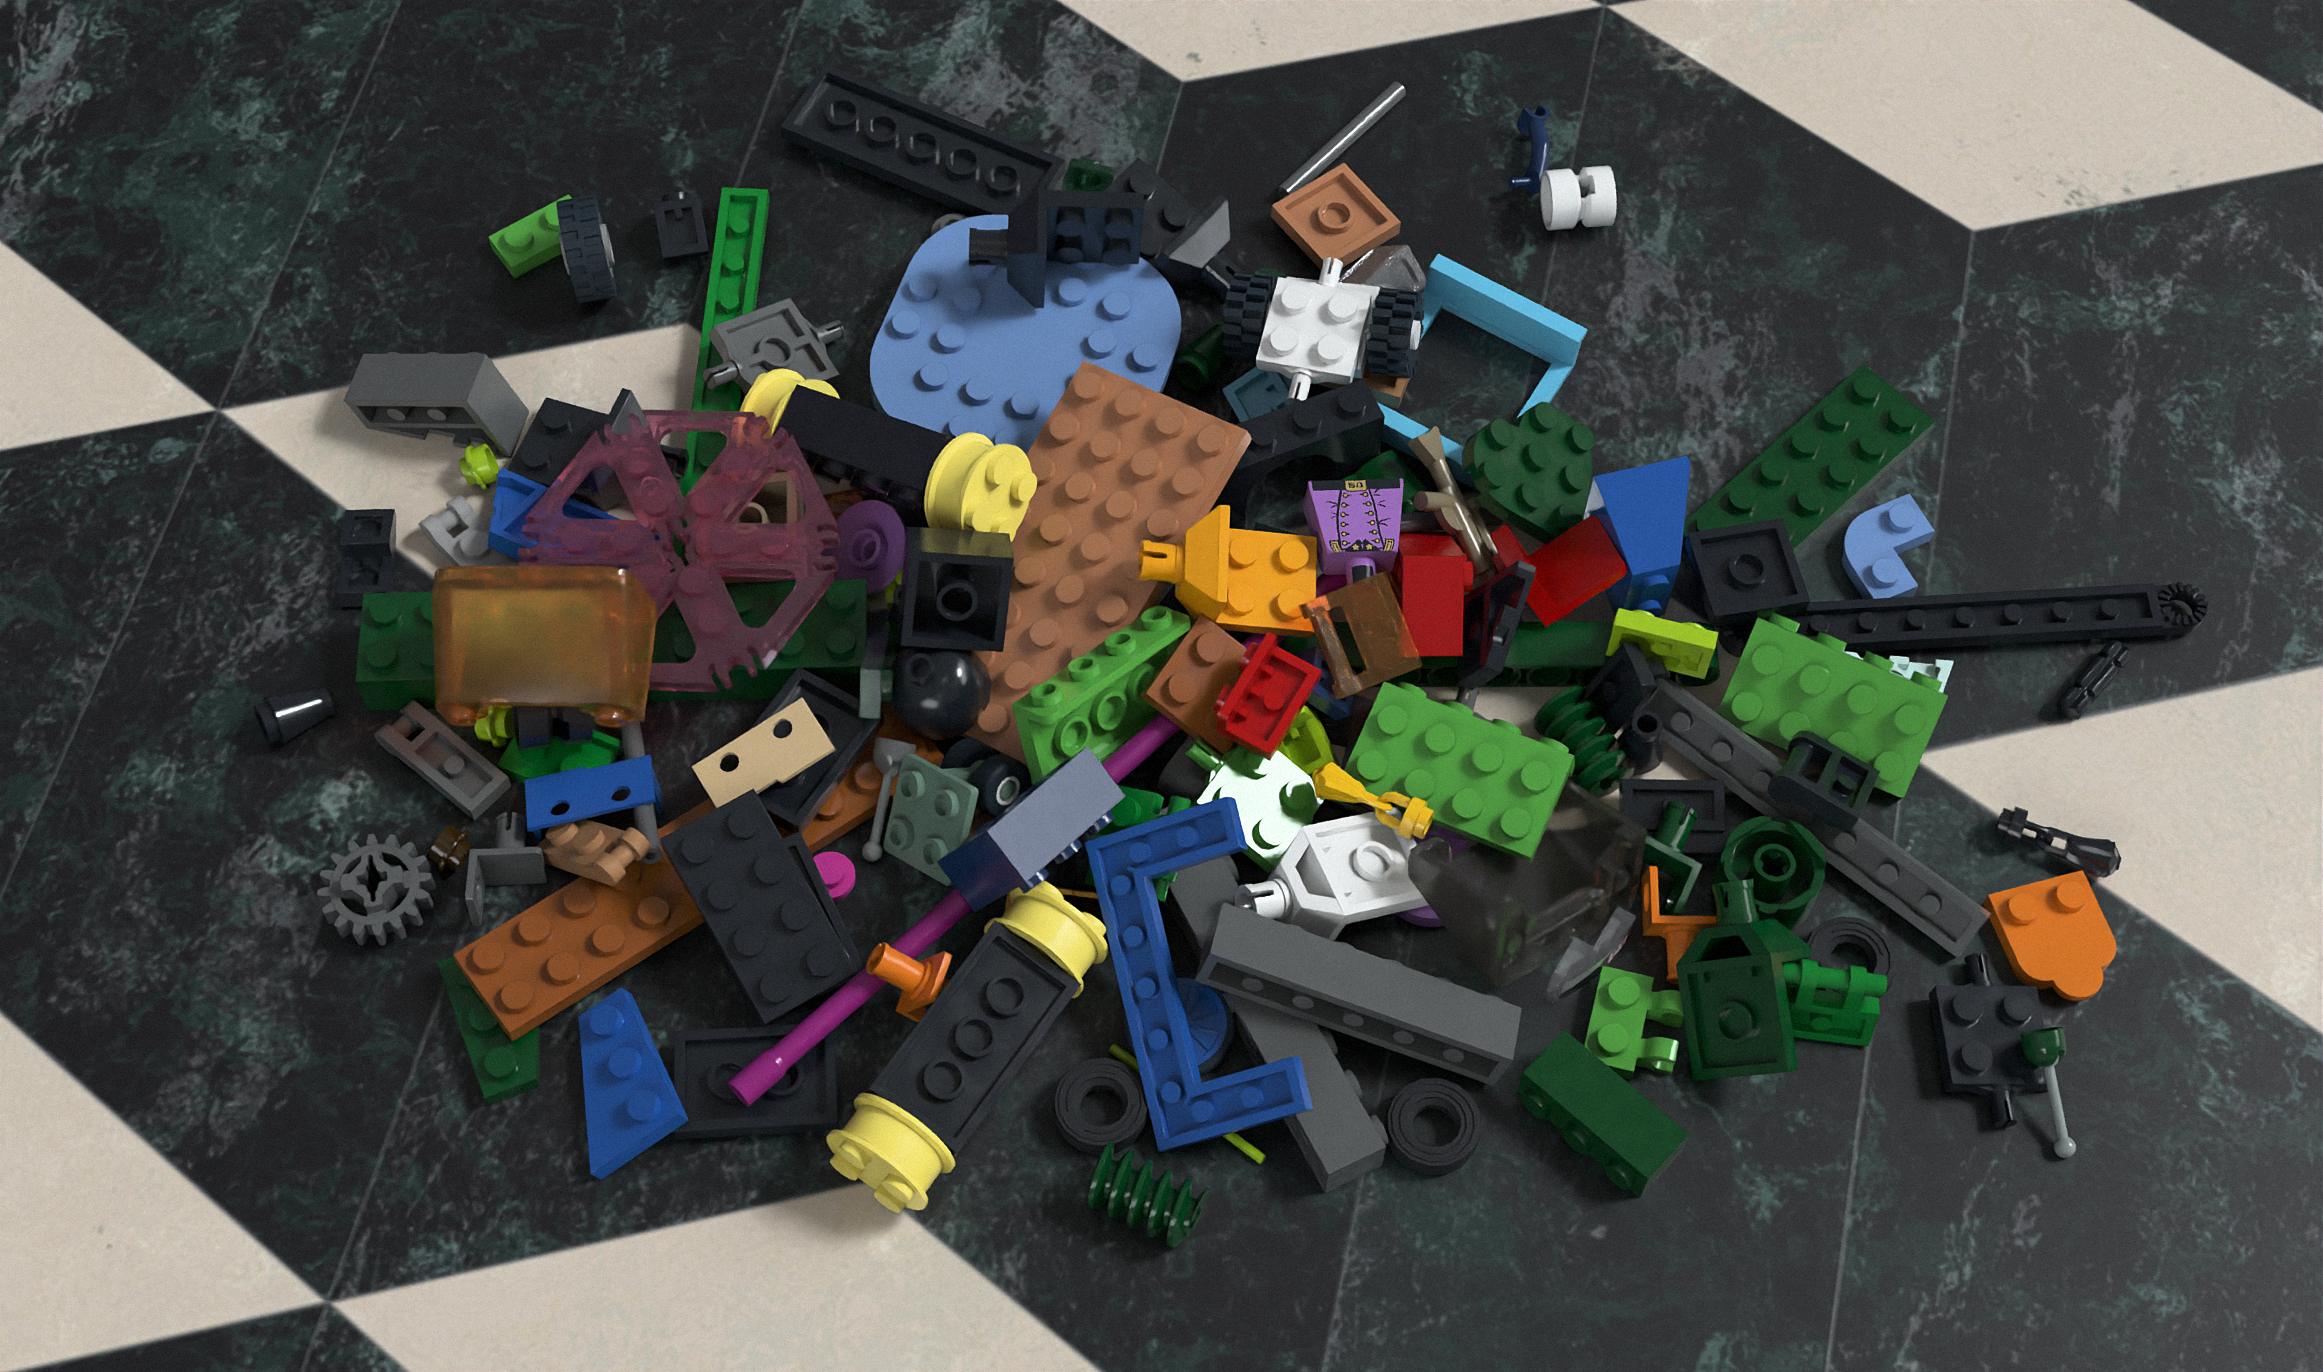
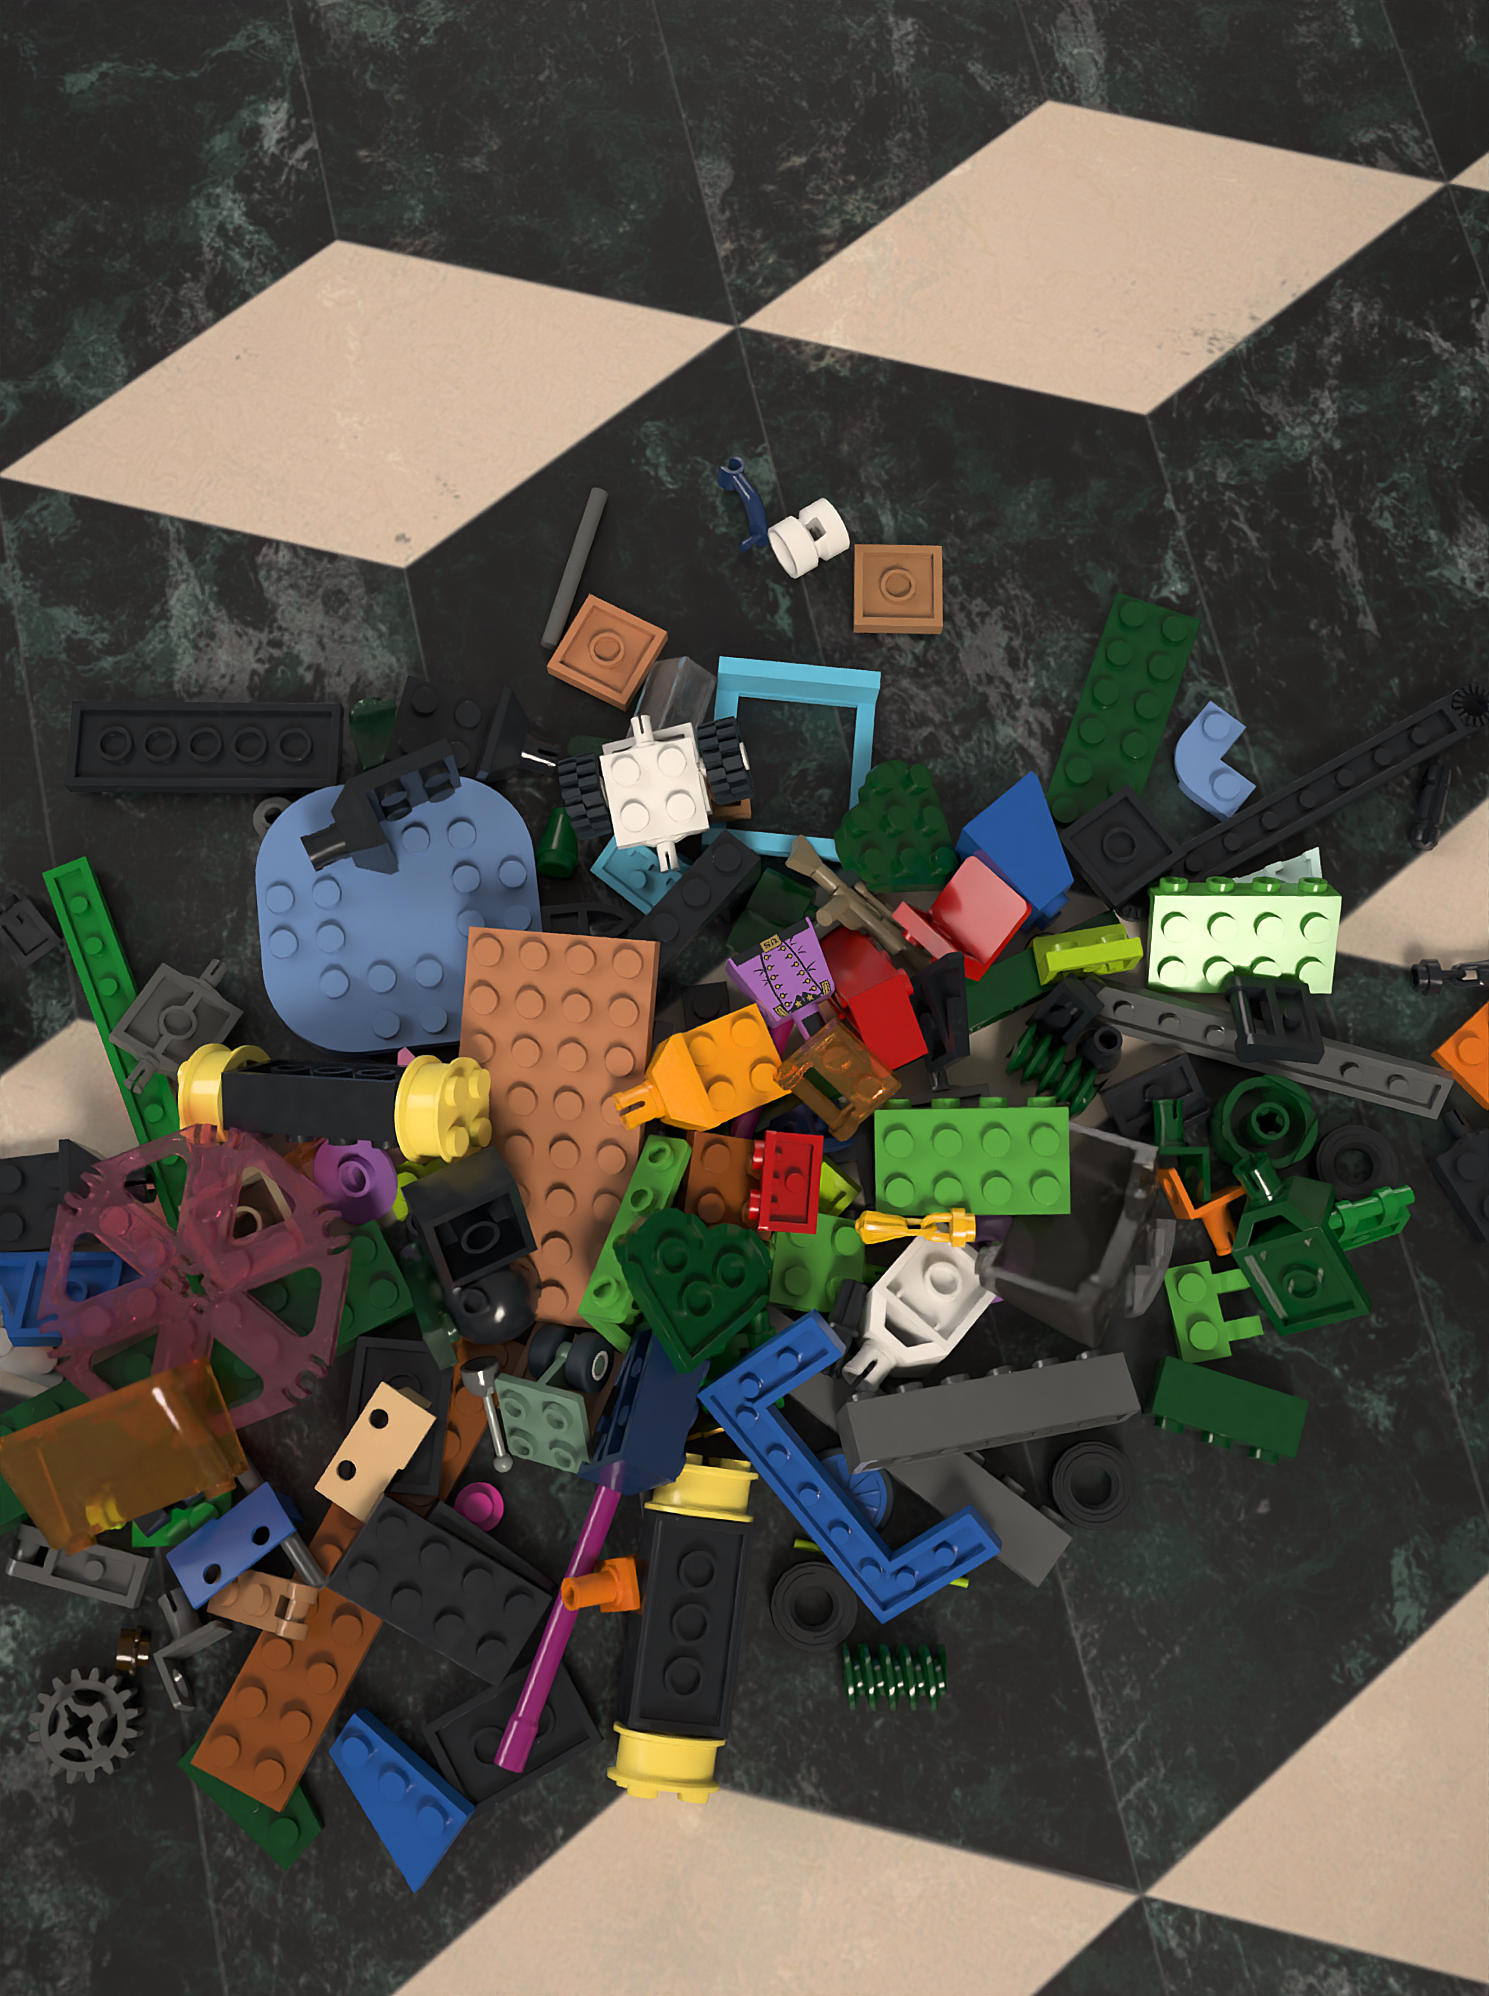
camera: 25 degrees left, 15 degrees up
none -> dark green plate [615,1207,773,1374]
none -> black axle [820,1278,868,1380]
none -> medium nougat plate [853,544,943,634]

